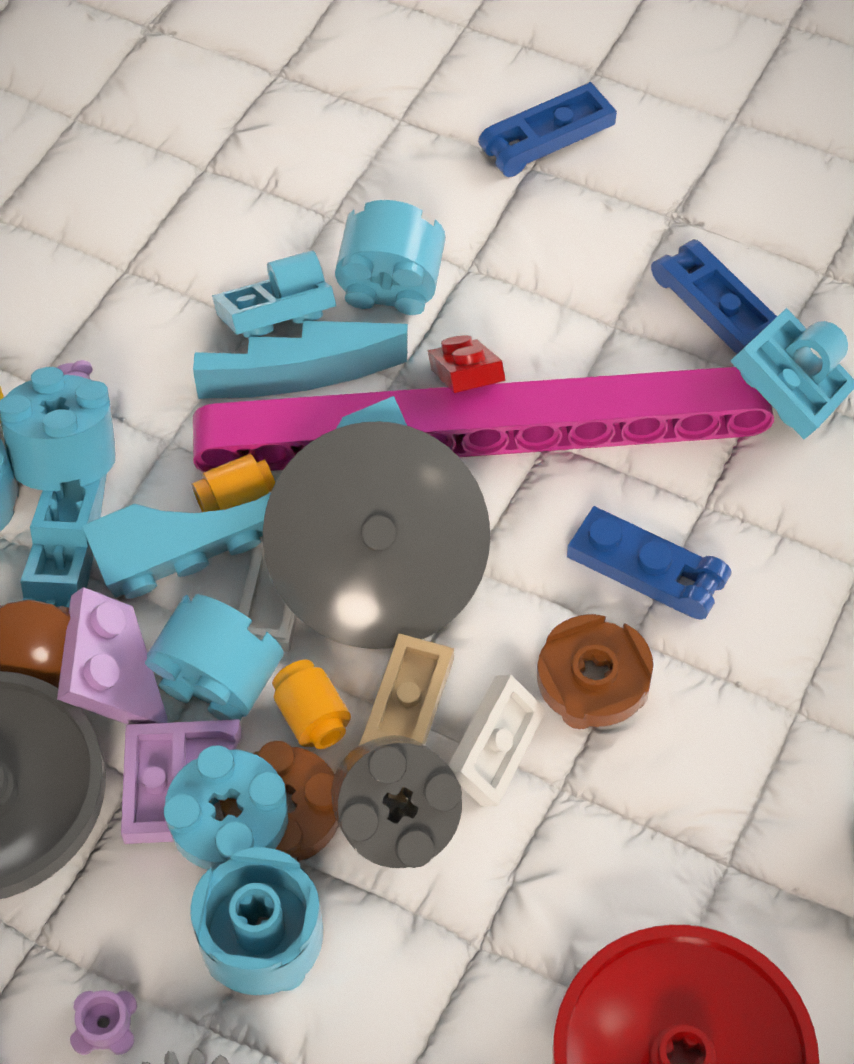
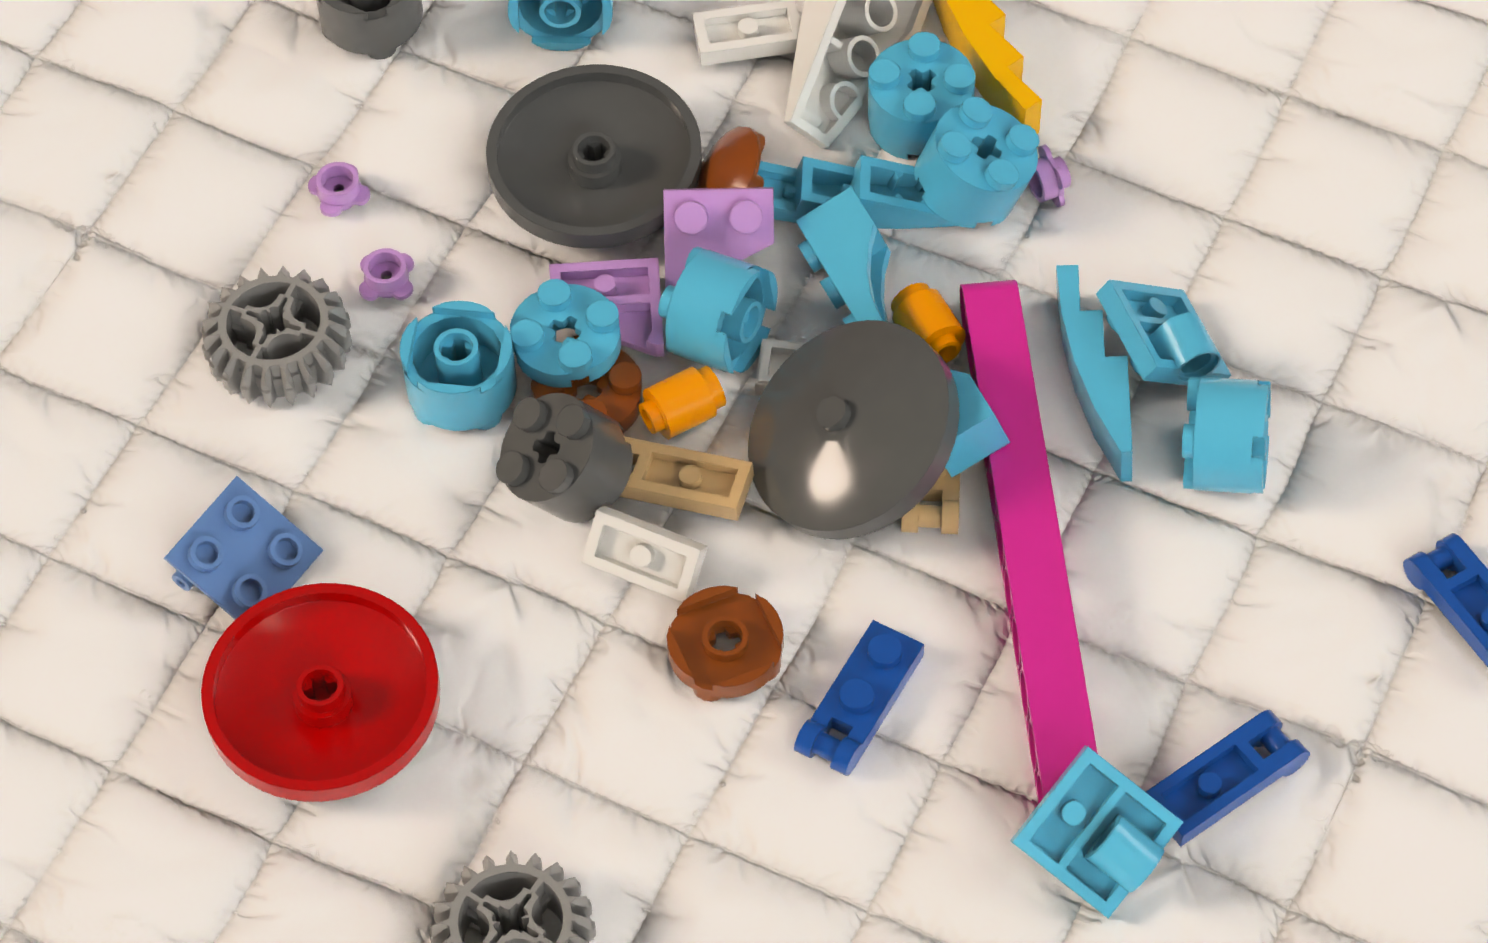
camera: 90 degrees right, 0 degrees up
red plate [427,335,506,393] -> none

